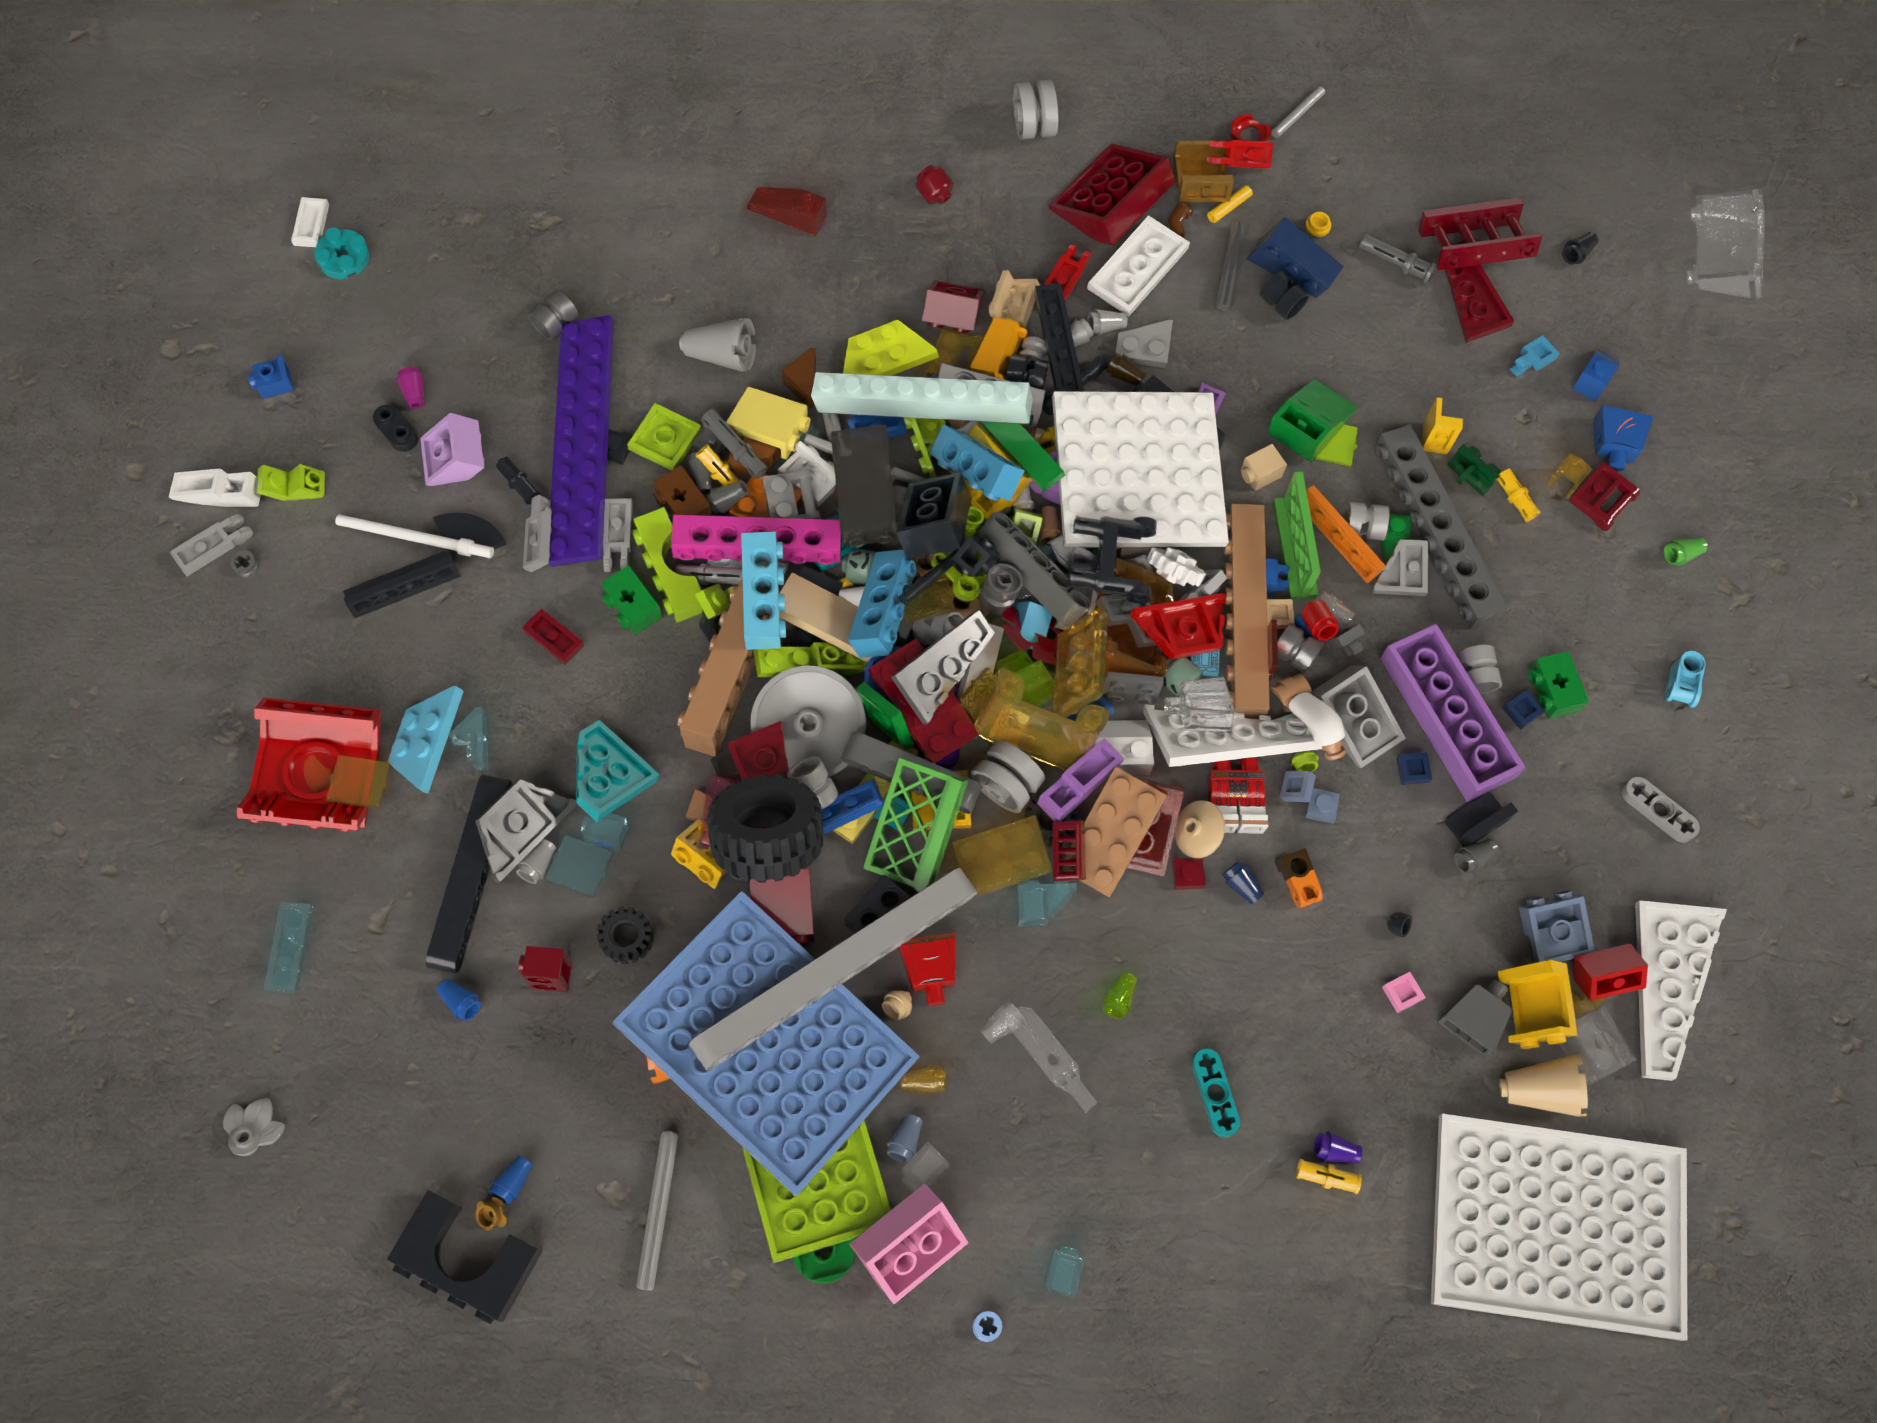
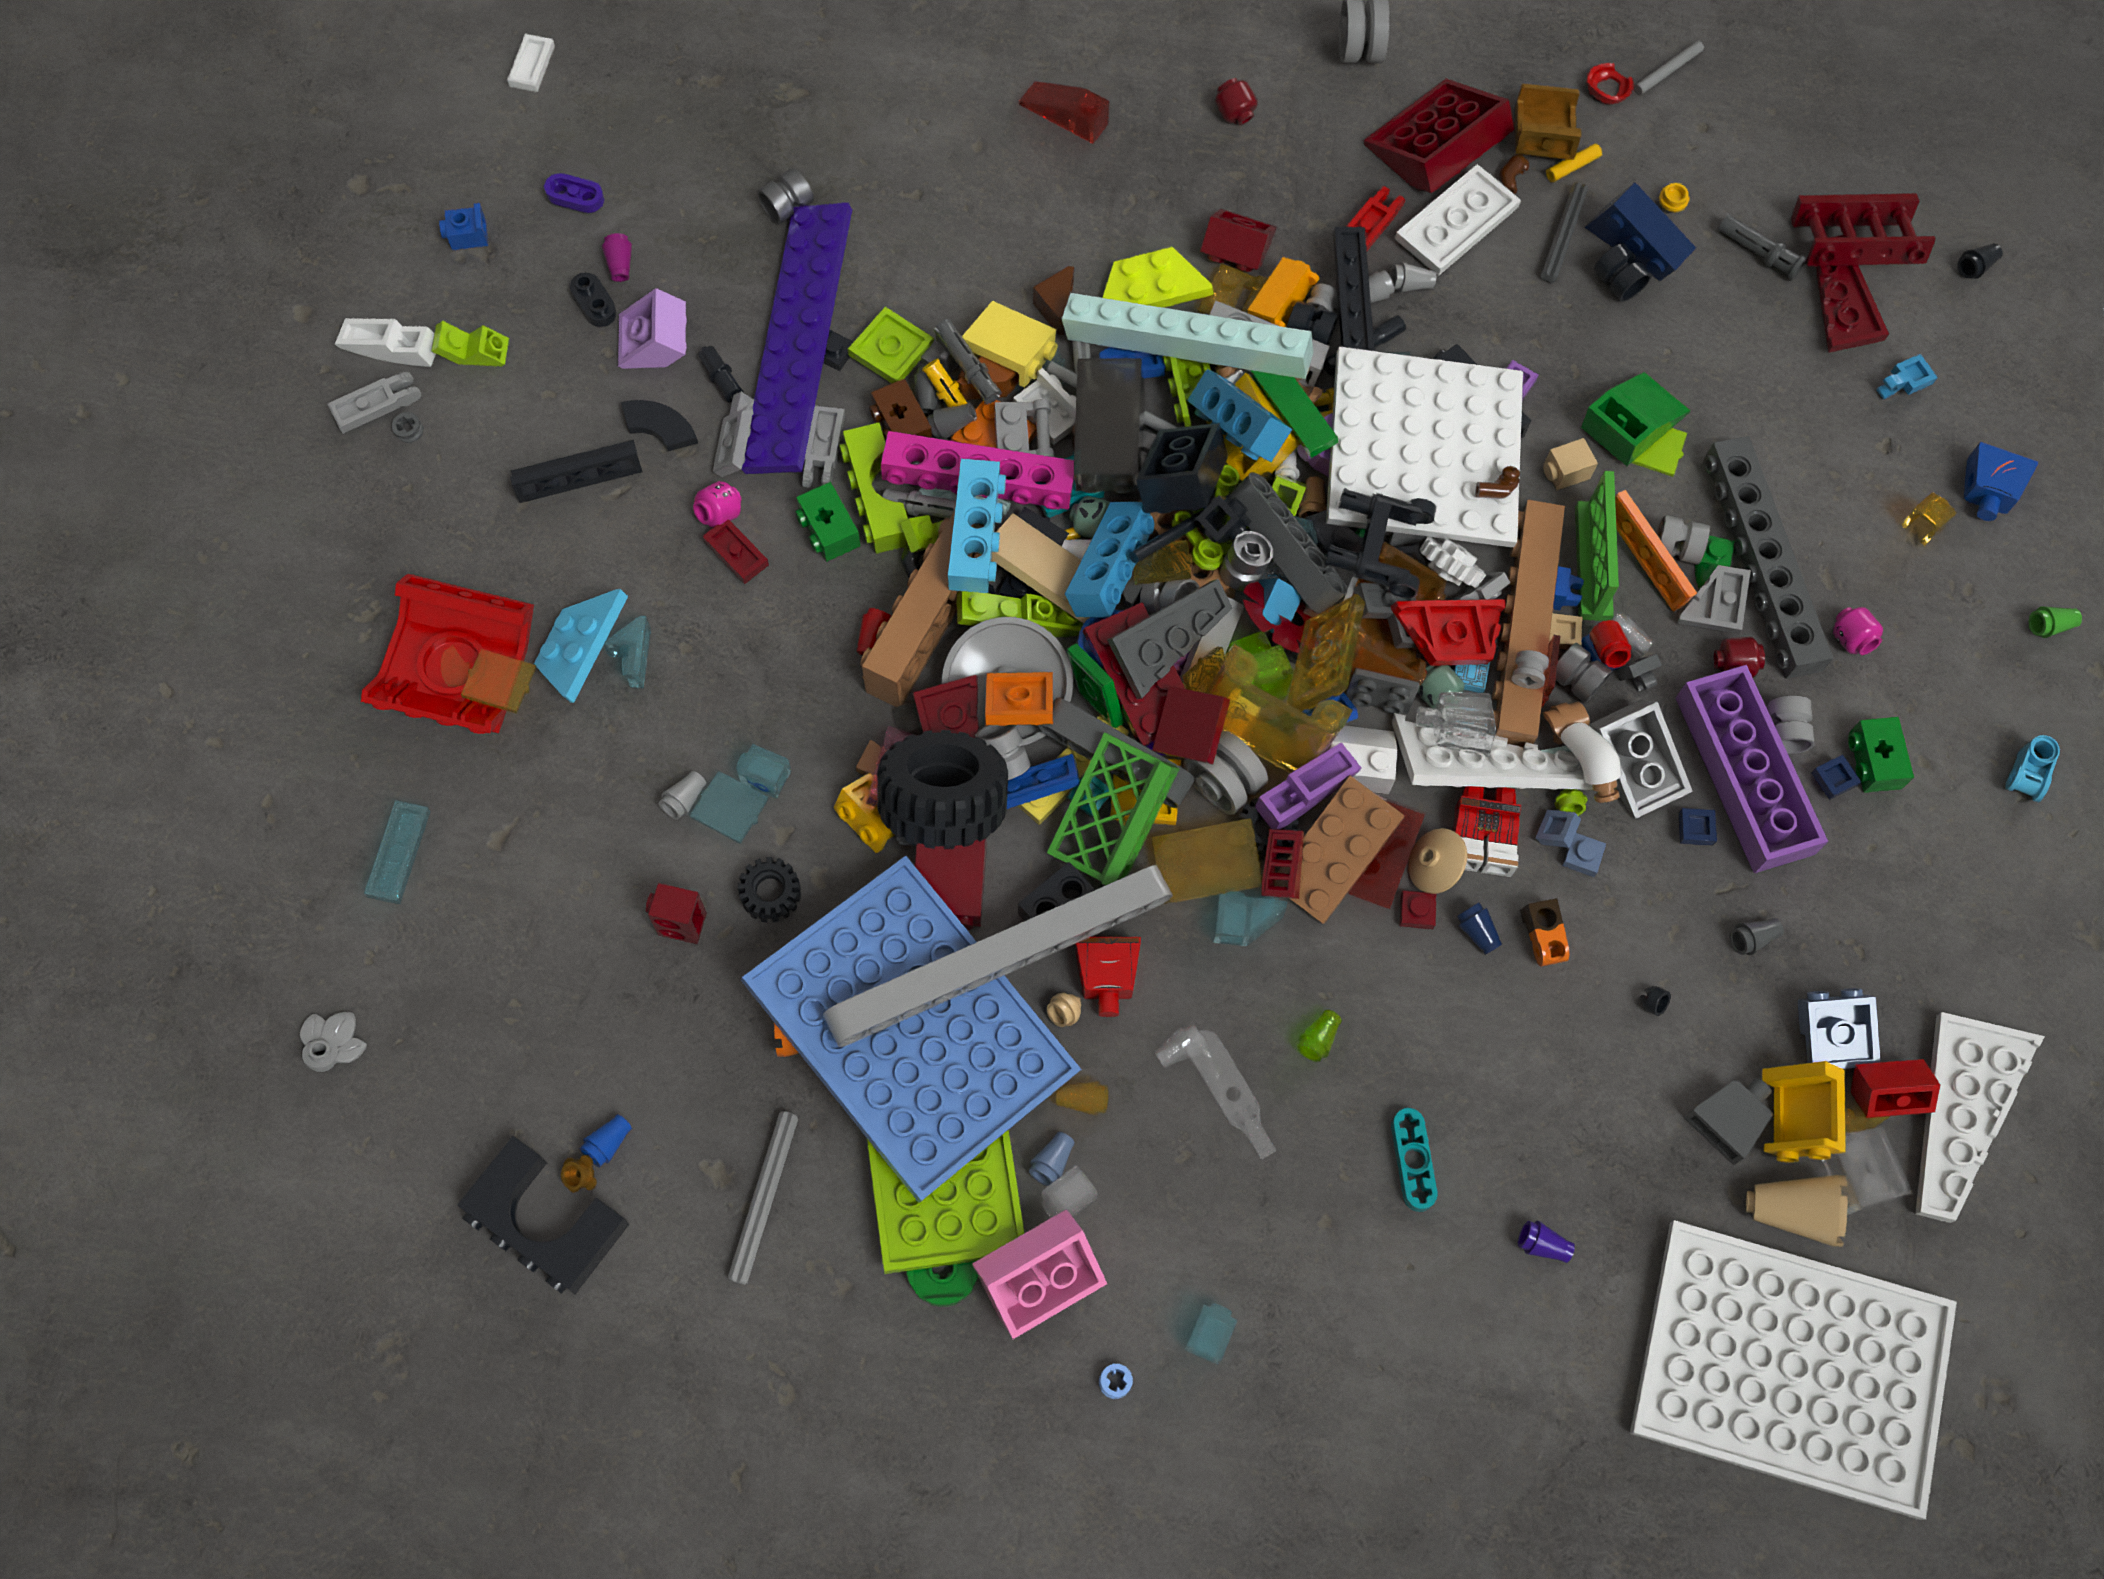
camera: 10 degrees right, 0 degrees up
teal plate [314,228,370,279] -> none
white bar [336,514,494,558] -> none
black beam [426,774,512,973] -> none
blue cone [436,979,481,1021] -> none
wing [475,779,577,882] -> none
teal plate [576,720,660,822] -> none
light grey cone [679,318,756,372] -> none
tan bracket [989,270,1040,328] -> none
dark brown cone [1106,353,1147,386] -> none
light grey wing [1115,320,1173,369] -> none
red hinge [1207,139,1274,169] -> none
yellow pin [1296,1159,1362,1194] -> none
bright pink plate [1382,972,1426,1013] -> none
yellow panel [1421,397,1463,455] -> none
black panel [1445,792,1518,847] -> none
dark green hips [1447,444,1500,496] -> none
yellow pin [1497,468,1541,522] -> none
dark red plate [1569,462,1640,531] -> none
blue slope [1572,349,1620,402] -> none
light grey beam [1622,777,1700,843] -> none
none -> dark purple plate [544,173,604,213]
none -> dark pink head [693,481,741,528]
none -> red cone [856,608,891,656]
none -> orange plate [985,672,1053,726]
none -> dark red tile [1152,686,1230,765]
none -> reddish brown arm [1475,466,1520,499]
none -> light grey wheel [1511,650,1549,689]
none -> dark red head [1713,637,1765,678]
none -> dark pink head [1833,607,1883,655]

